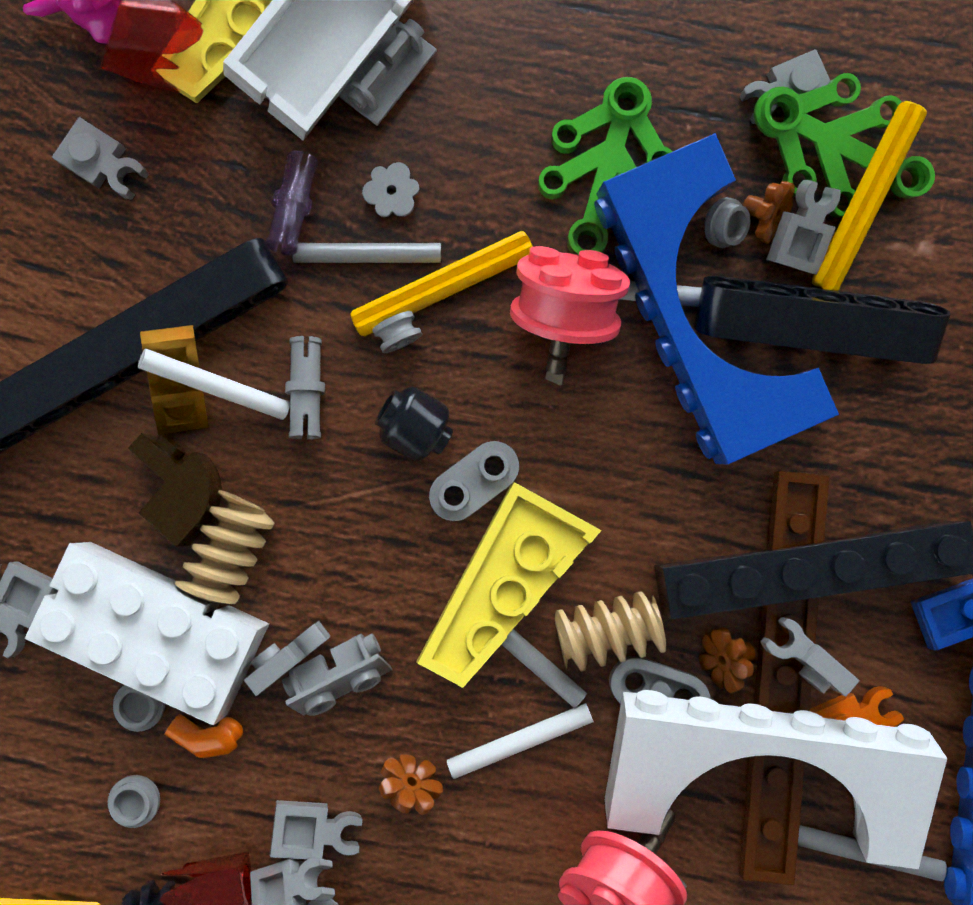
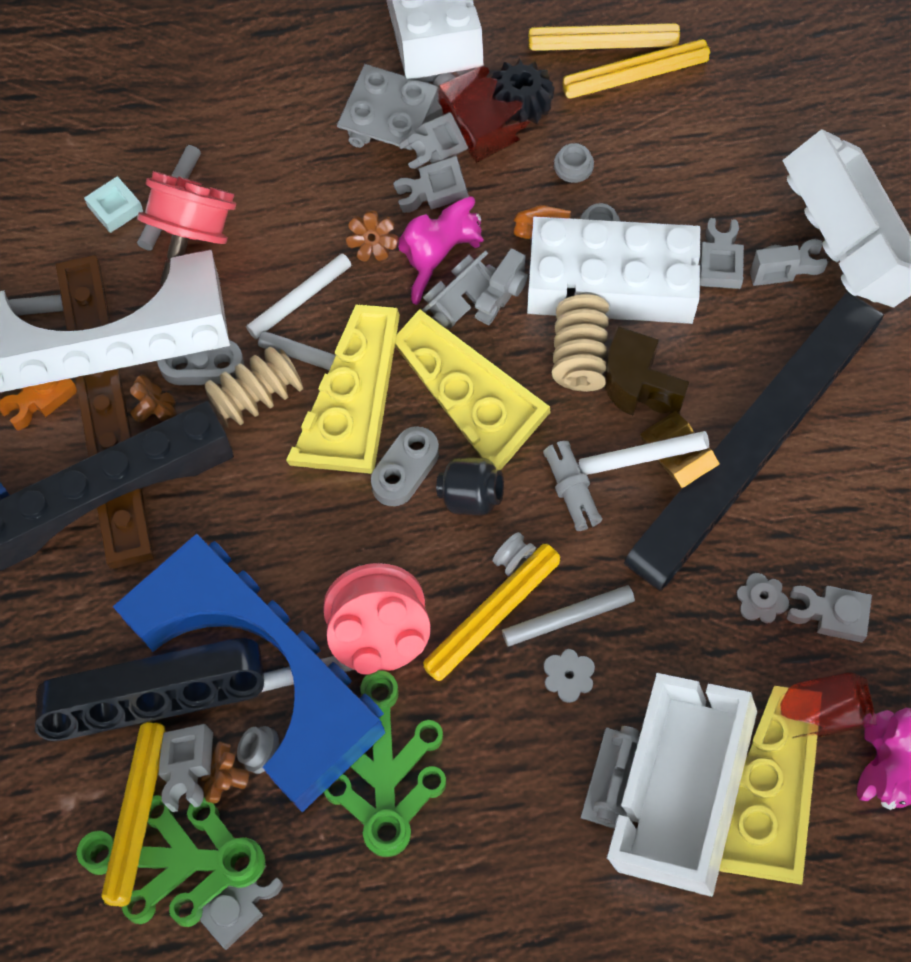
camera: 160 degrees right, 20 degrees down
clear purple pin [265,151,318,255] -> none
light grey plate [760,617,860,697] -> none
none -> light yellow wing [395,309,550,470]
none -> dark pink animal [398,196,484,305]
none -> light grey plant [737,573,789,623]

